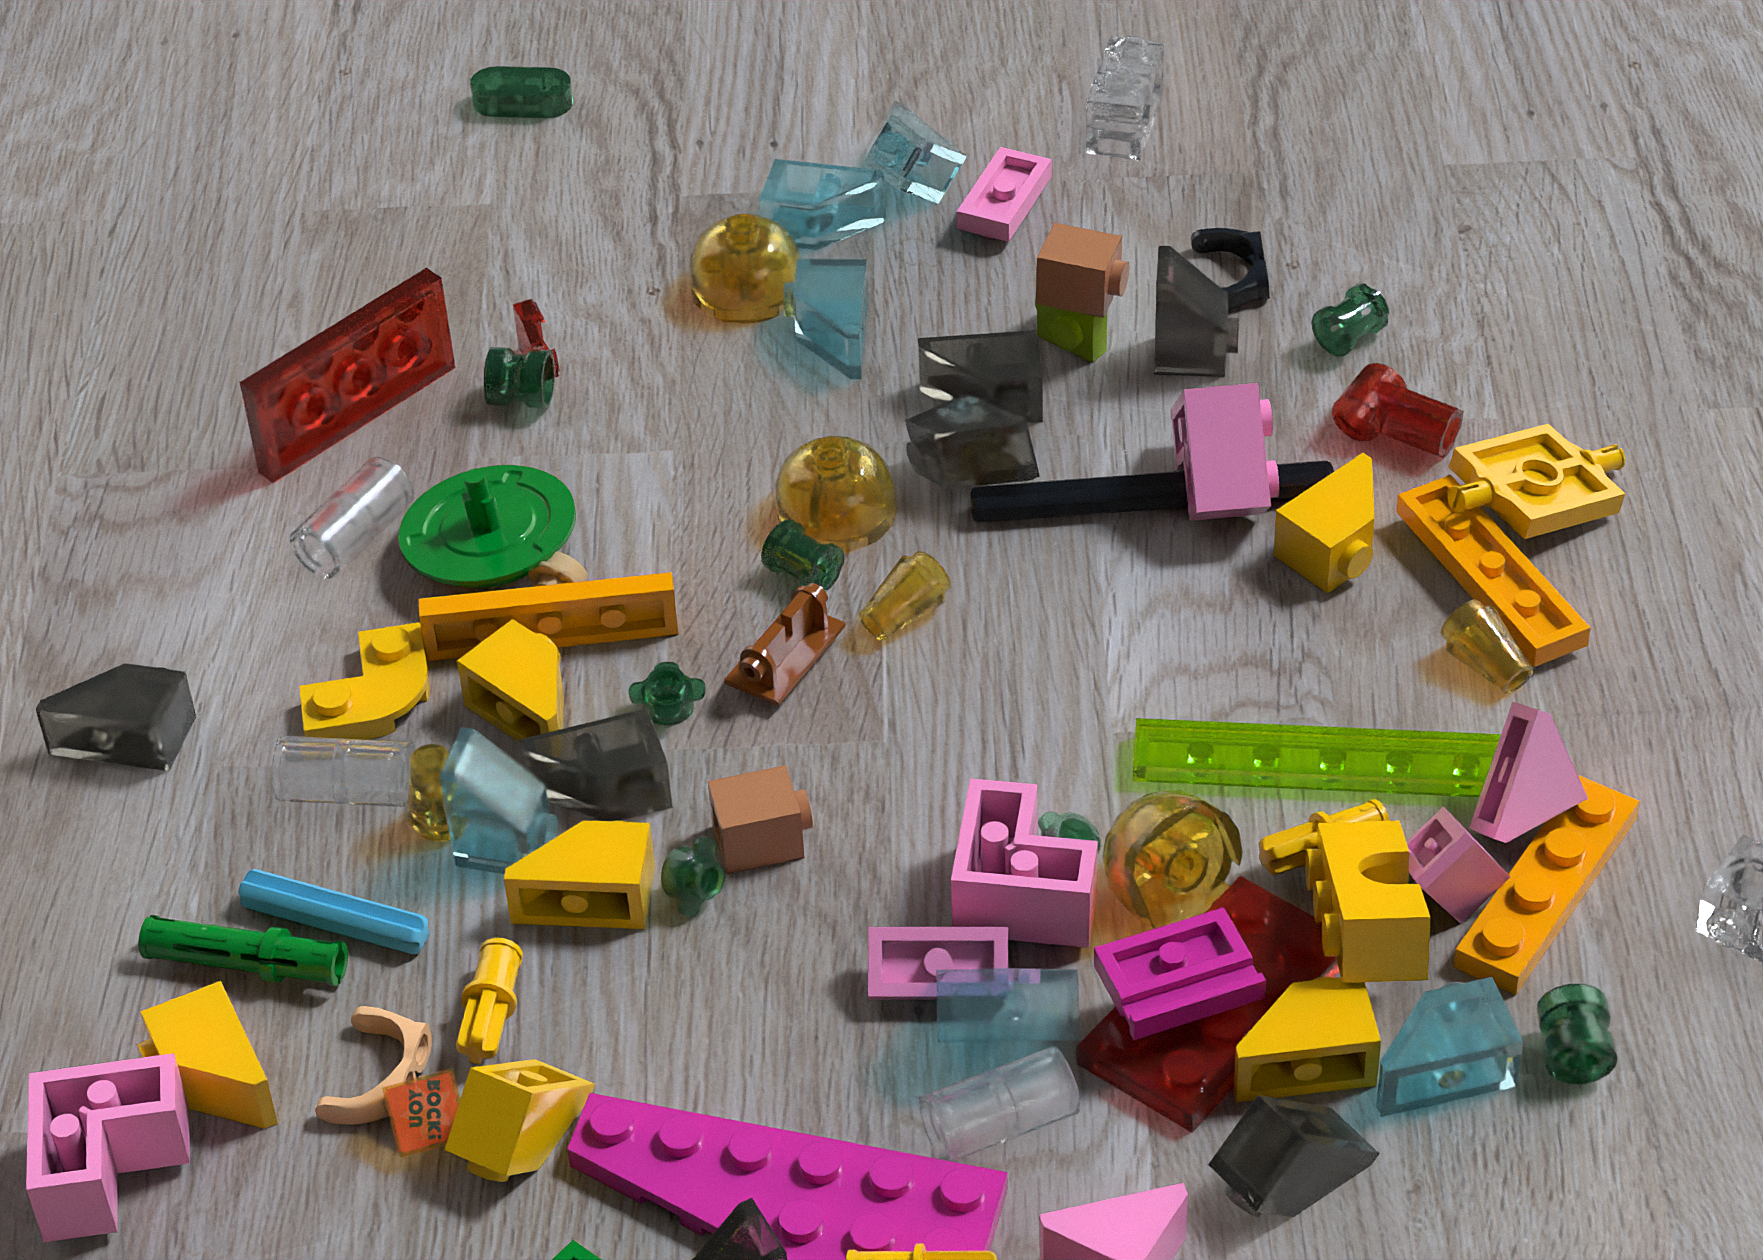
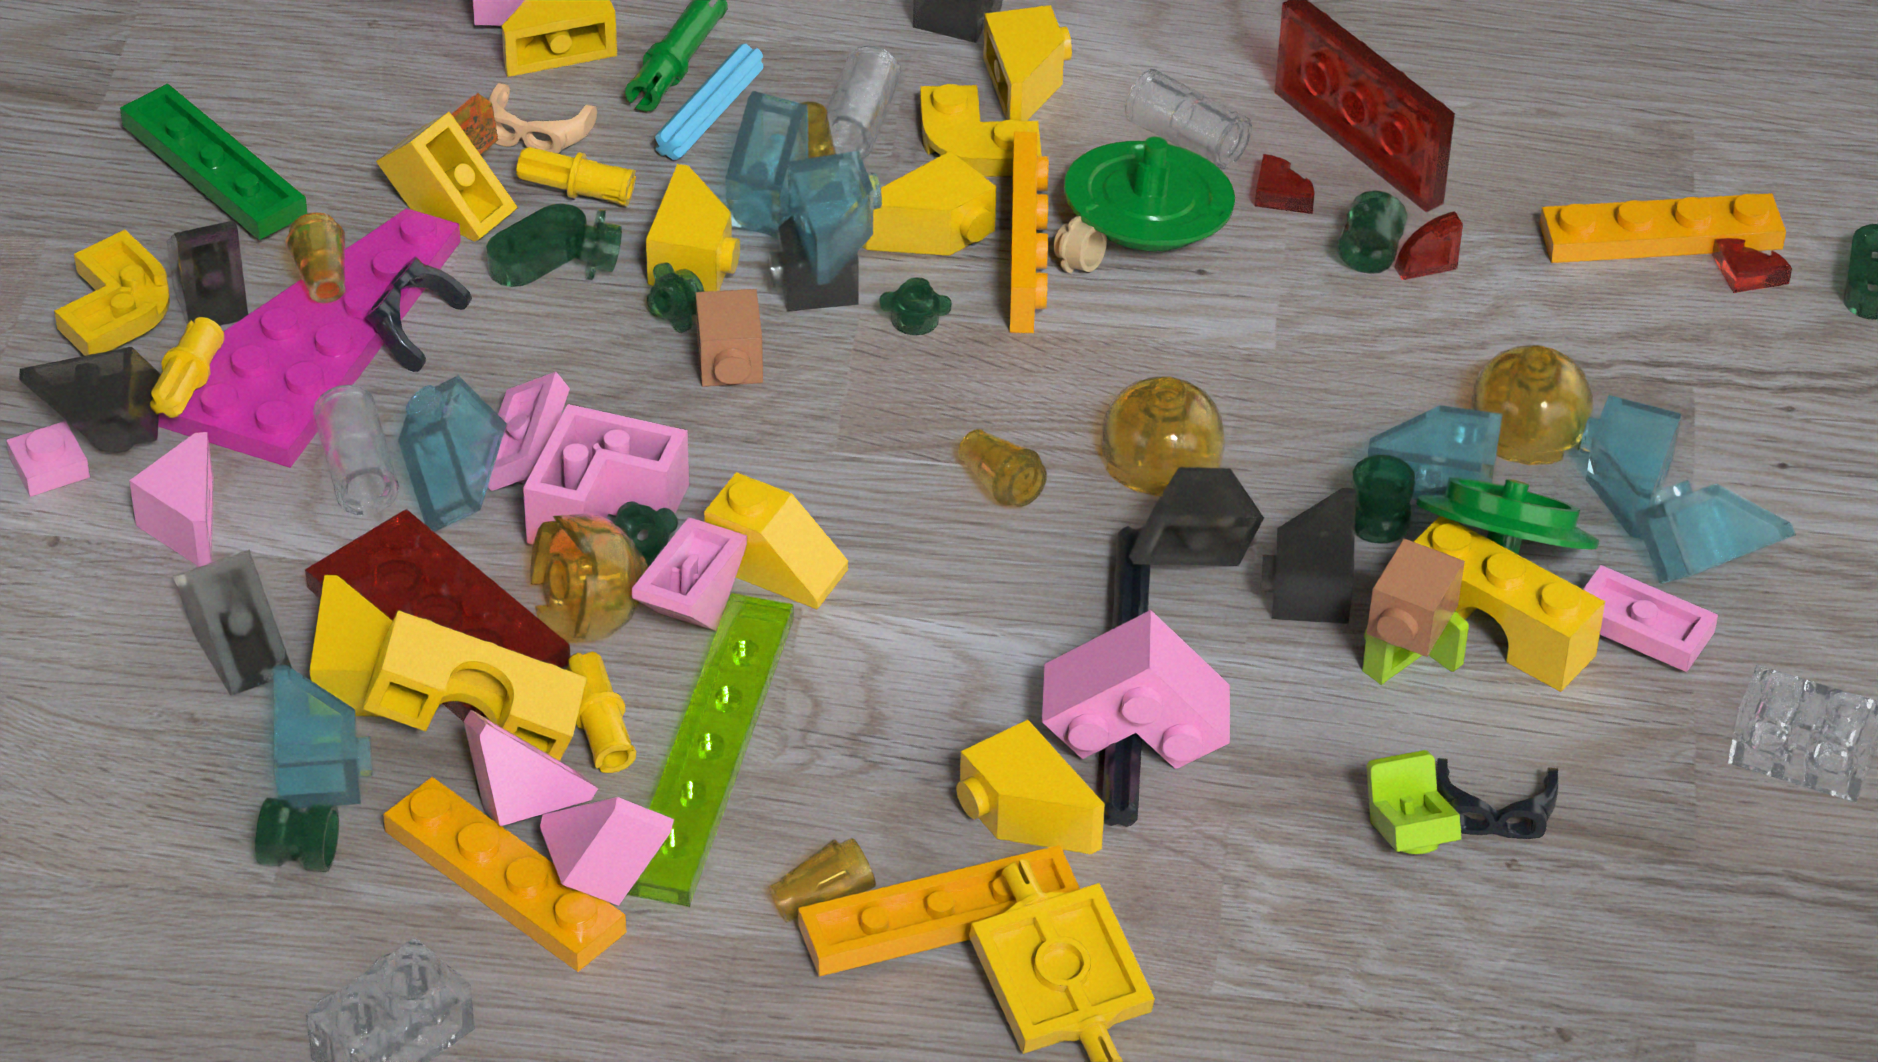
camera: 95 degrees right, 0 degrees up
dark orange hinge [724,583,846,706] -> none
clear green bush [761,519,845,592] -> none
dark pink plate [1094,907,1266,1040] -> none
clear smoke slope [1154,246,1239,377] -> none
clear green bush [1311,283,1389,357] -> none
clear red piece [1332,363,1464,458] -> none
none -> clear yellow cone [285,212,346,303]
none -> black cap [365,256,472,372]
none -> clear green beam [486,203,588,287]
none -> clear green plate [577,209,622,280]
none -> bright pink slope [632,517,747,632]
none -> yellow slope [704,472,848,610]
none -> clear light blue slope [788,151,882,285]
none -> yellow slope [983,5,1072,121]
none -> clear red tile [1255,154,1315,214]
none -> clear green wheel [1348,455,1415,544]
none -> lime bracket [1366,750,1462,854]
none -> yellow arch [1414,516,1605,692]
none -> green piece [1416,477,1599,555]
none -> light orange plate [1539,193,1786,263]
none -> clear red tile [1712,238,1792,293]

